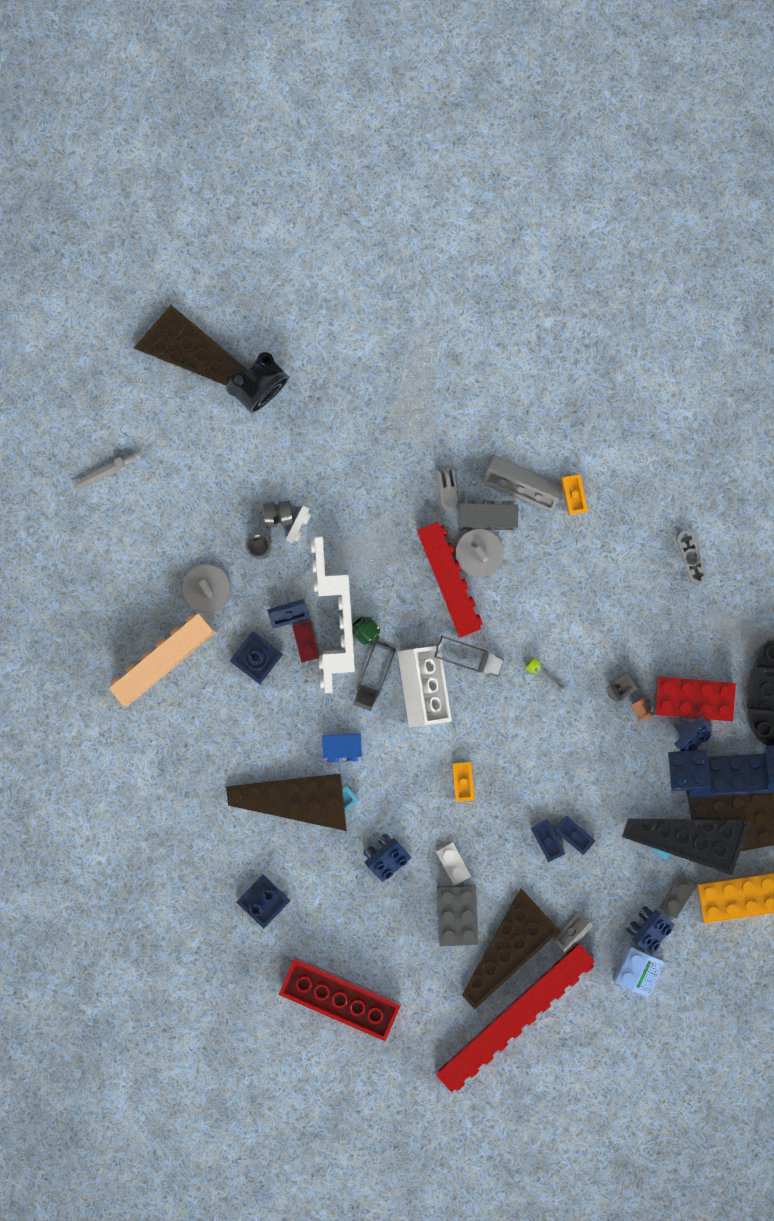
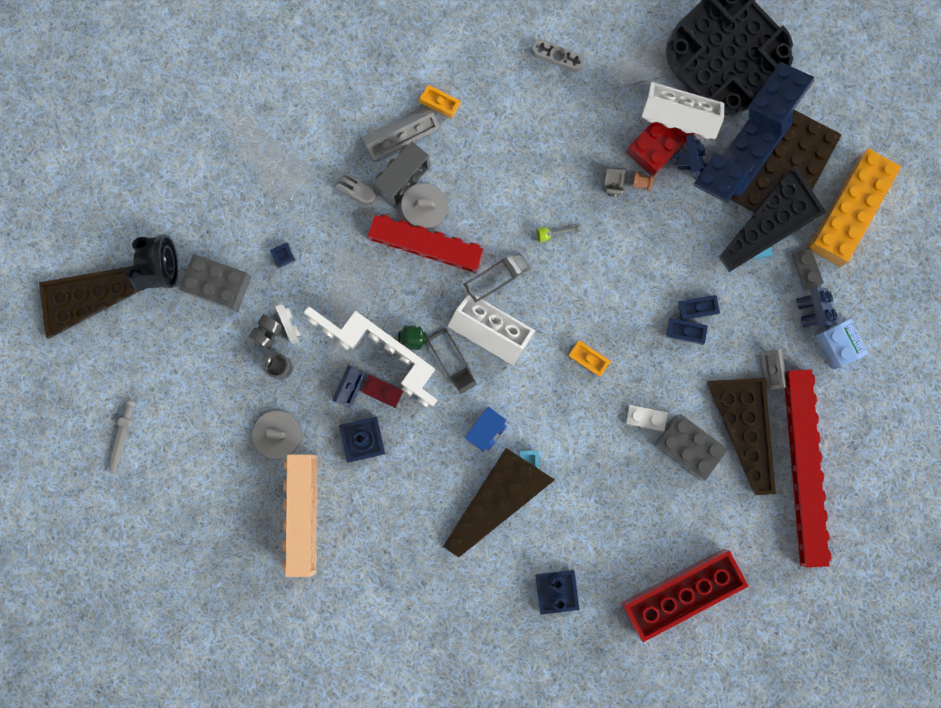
camera: 50 degrees left, 5 degrees down
dark blue plate [363,834,412,882] -> none
none -> dark grey brick [179,254,251,312]
none -> dark blue plate [270,243,296,268]
none -> white slope [642,82,724,139]

